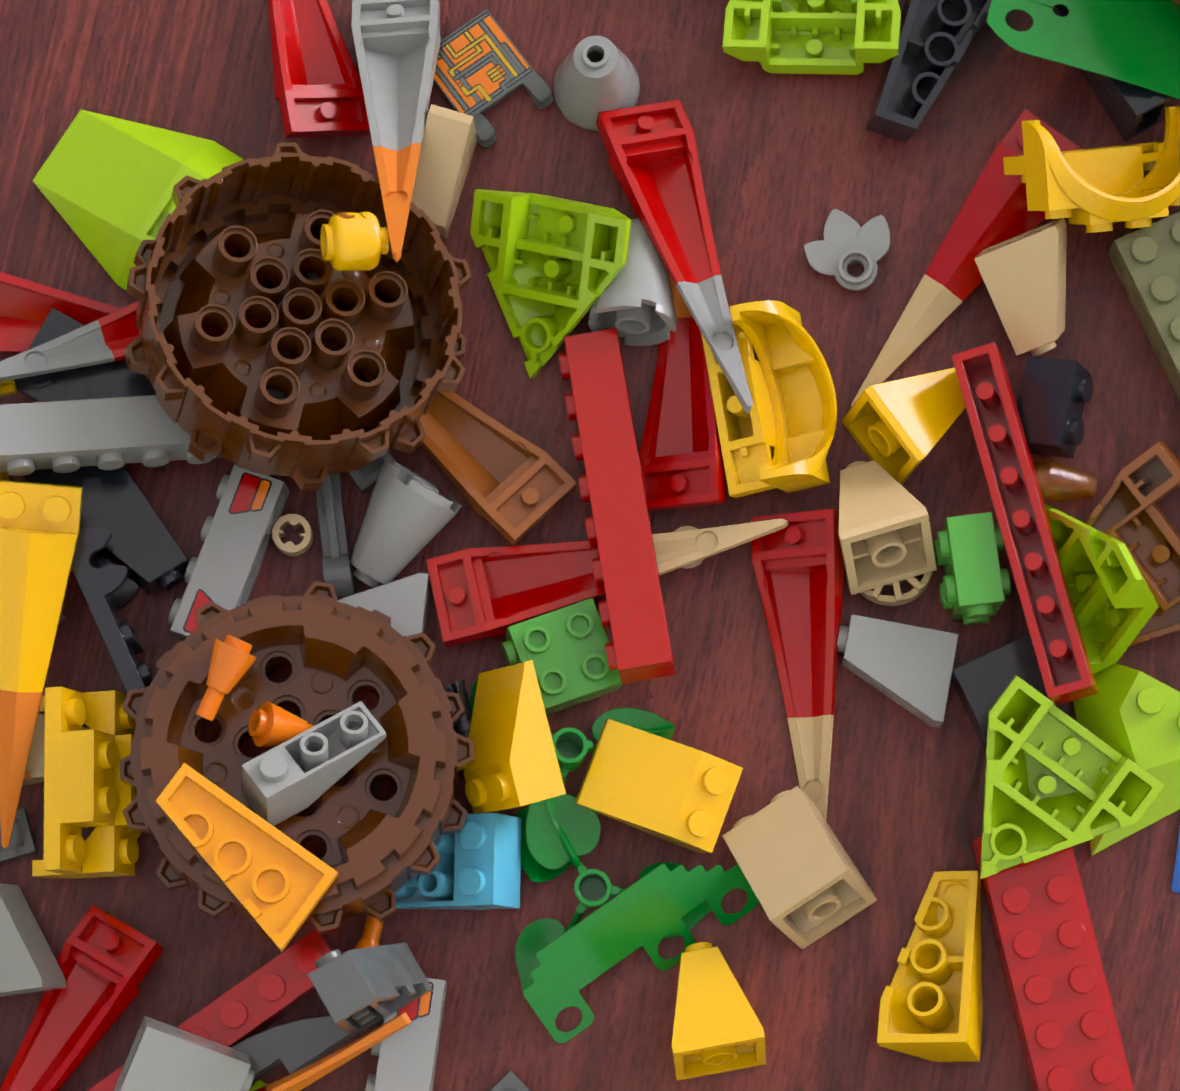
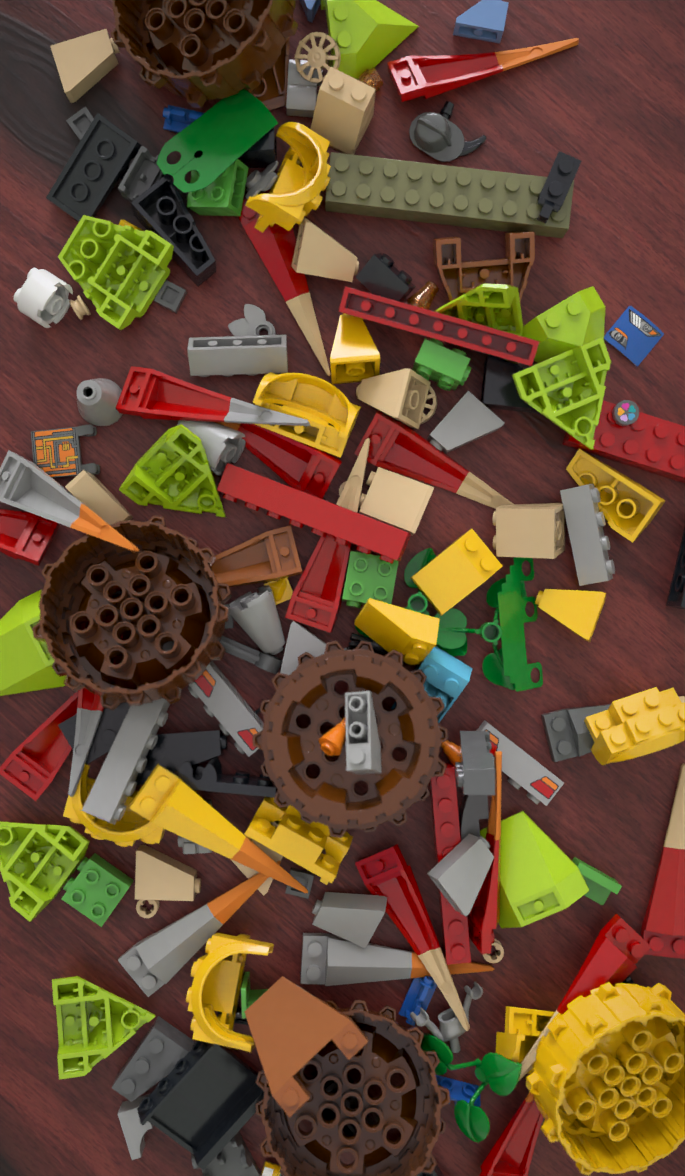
camera: 65 degrees left, 10 degrees up
light orange wing [156,763,338,952] -> none
orange cone [195,634,257,721] -> none
tan bush [272,514,313,557] -> none
yellow head [320,211,389,272] -> none
none -> dark grey tile [154,280,187,314]
none -> bright green brick [187,159,249,216]
none -> light grey brick [187,335,288,377]
none -> light grey plate [245,161,279,200]
none -> yellow tile [264,577,293,605]
none -> tan slope [359,467,434,536]
none -> light grey brick [560,484,615,586]
none -> dark grey tile [612,400,639,426]

